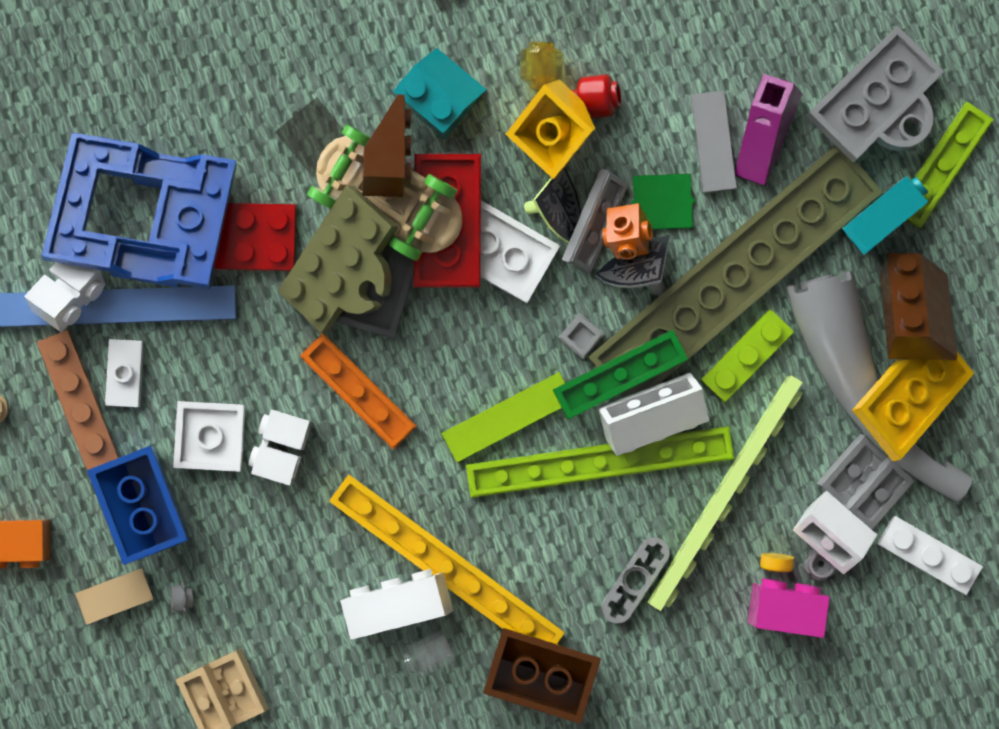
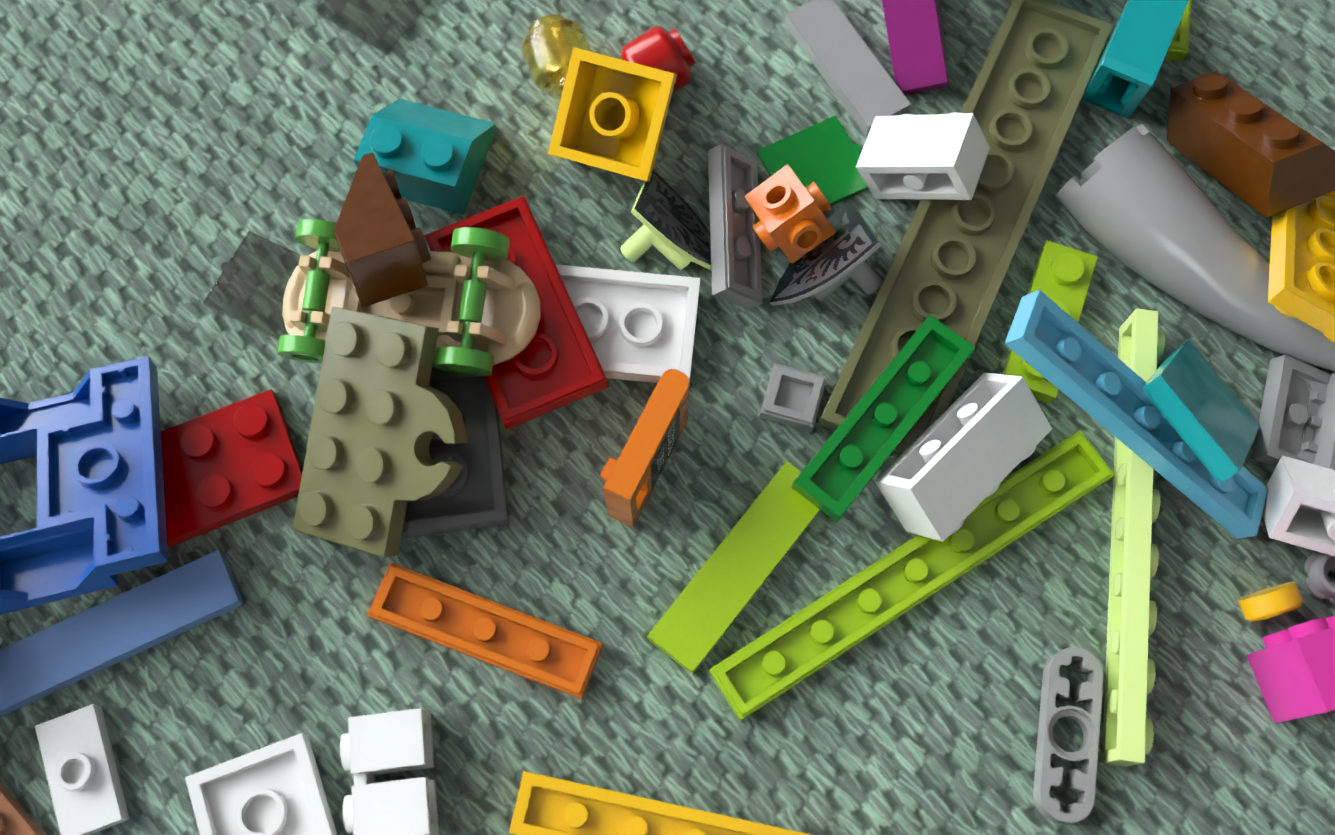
camera: 25 degrees left, 15 degrees down
none -> orange container [600,369,689,527]
none -> white brick [856,112,990,200]
none -> medium azure plate [1005,290,1268,539]
none -> teal tile [1143,339,1260,483]

